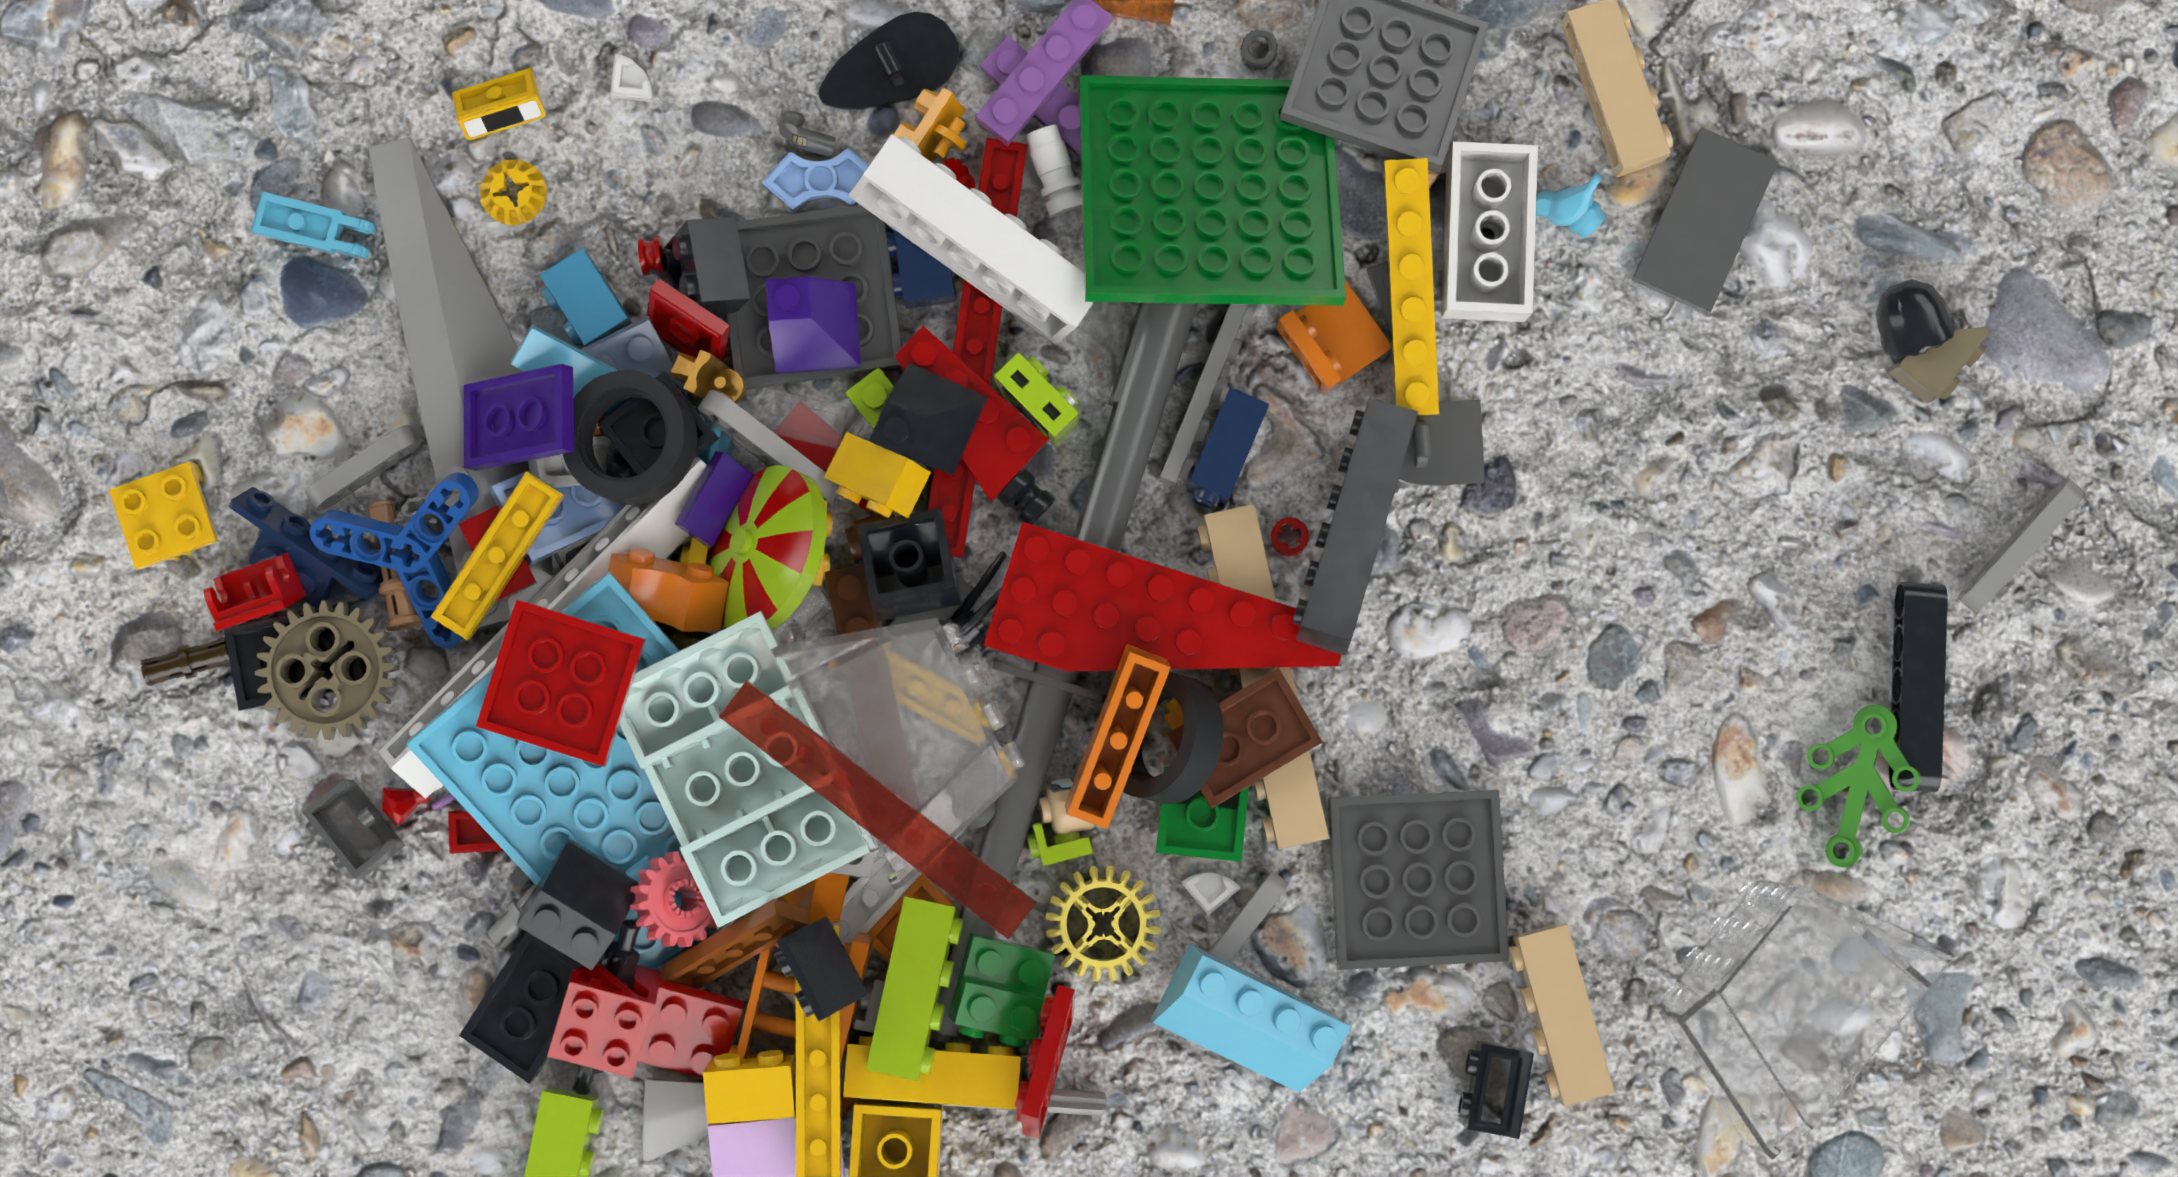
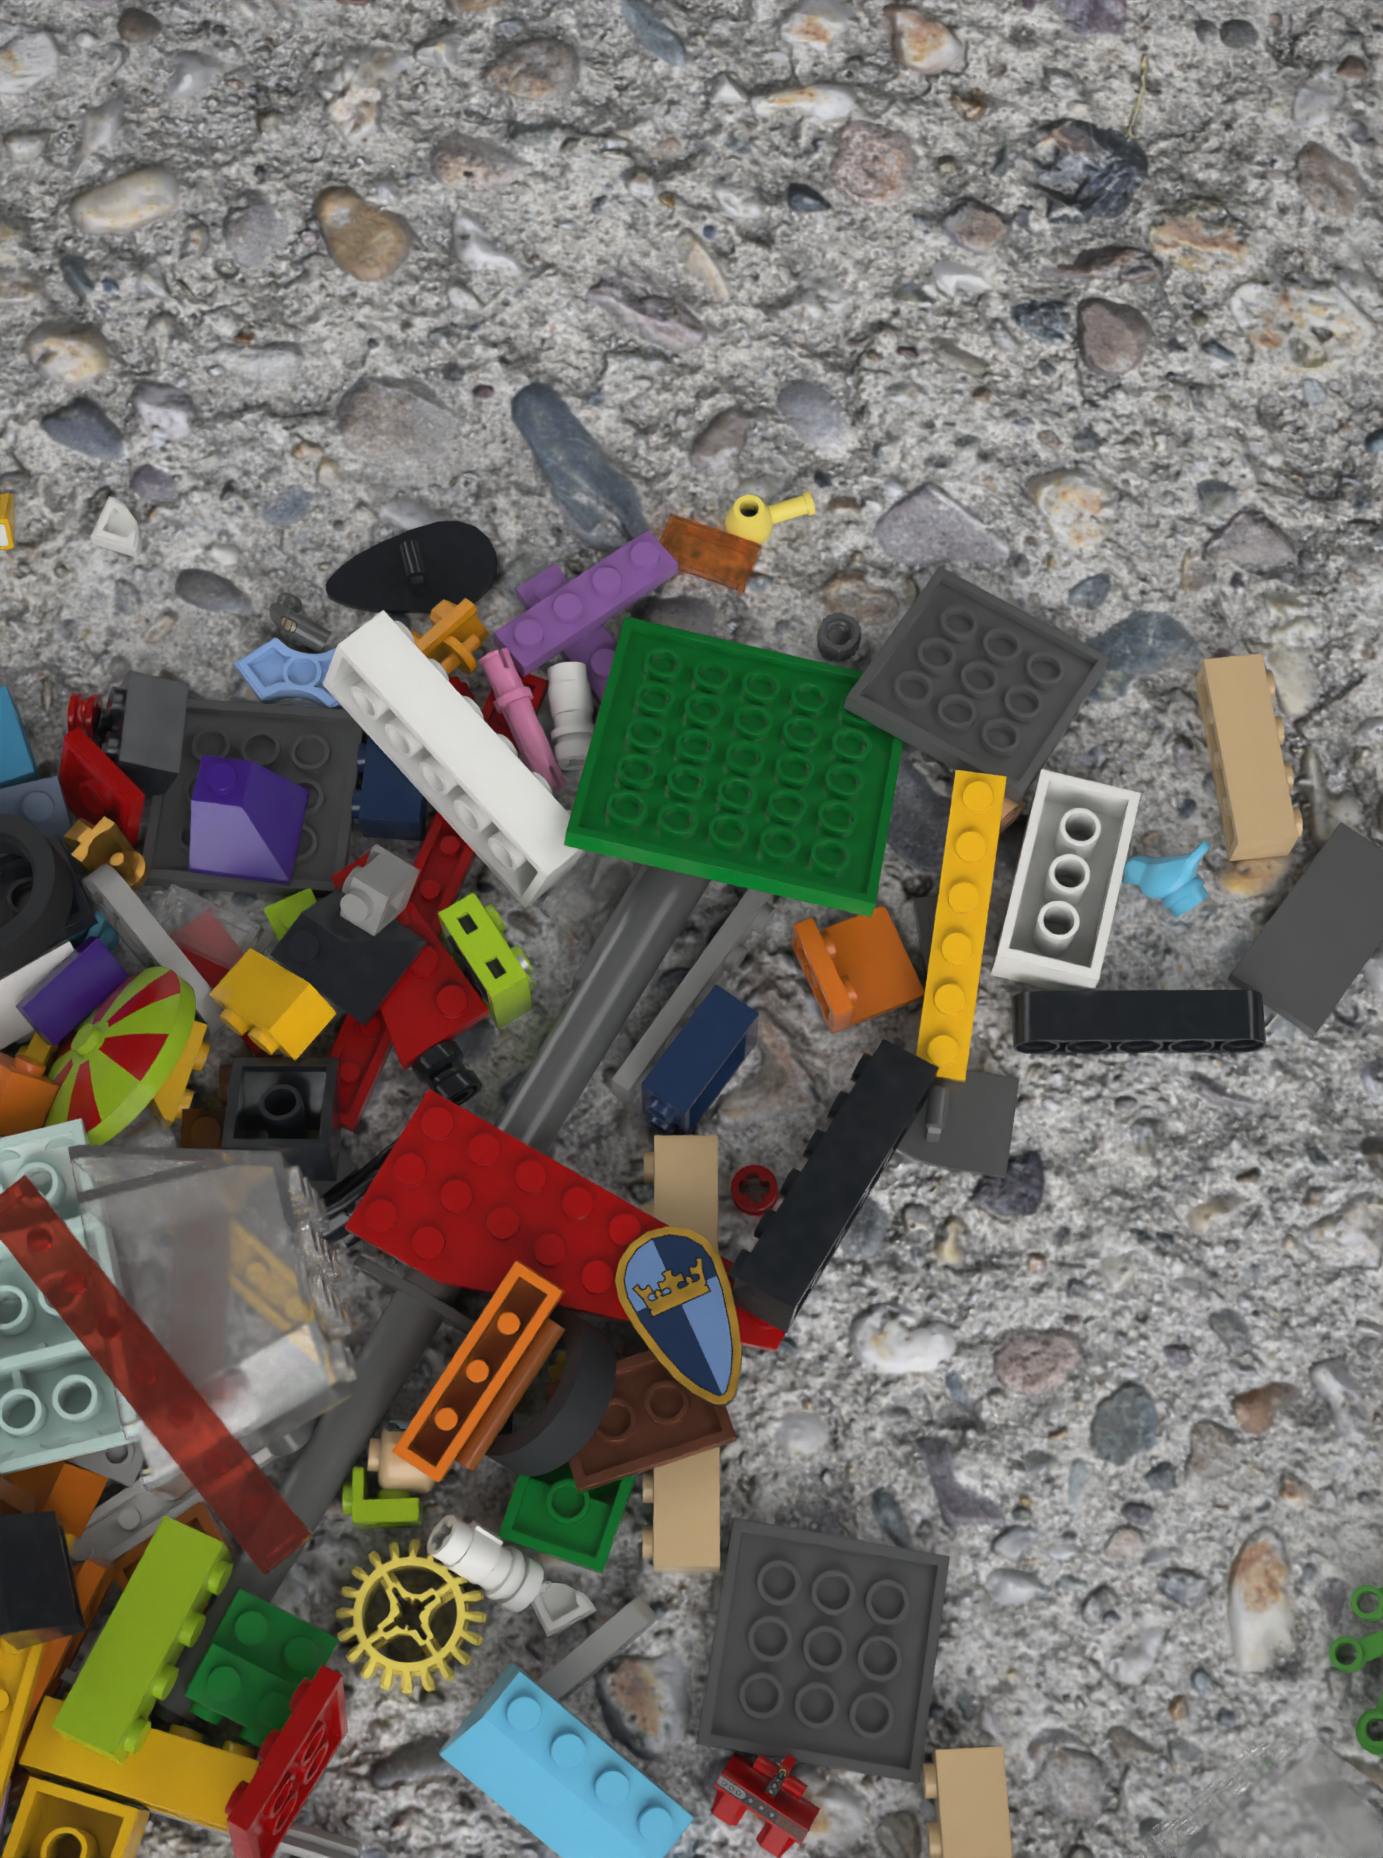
camera: 10 degrees right, 15 degrees down
none -> light grey brick [340,844,420,936]
none -> white axle [427,1515,544,1613]
none -> dark orange bar [455,1317,566,1472]
none -> bright pink pin [479,648,568,794]
none -> shield [615,1226,742,1407]
none -> red hips [711,1752,820,1858]
none -> black beam [1011,990,1266,1054]

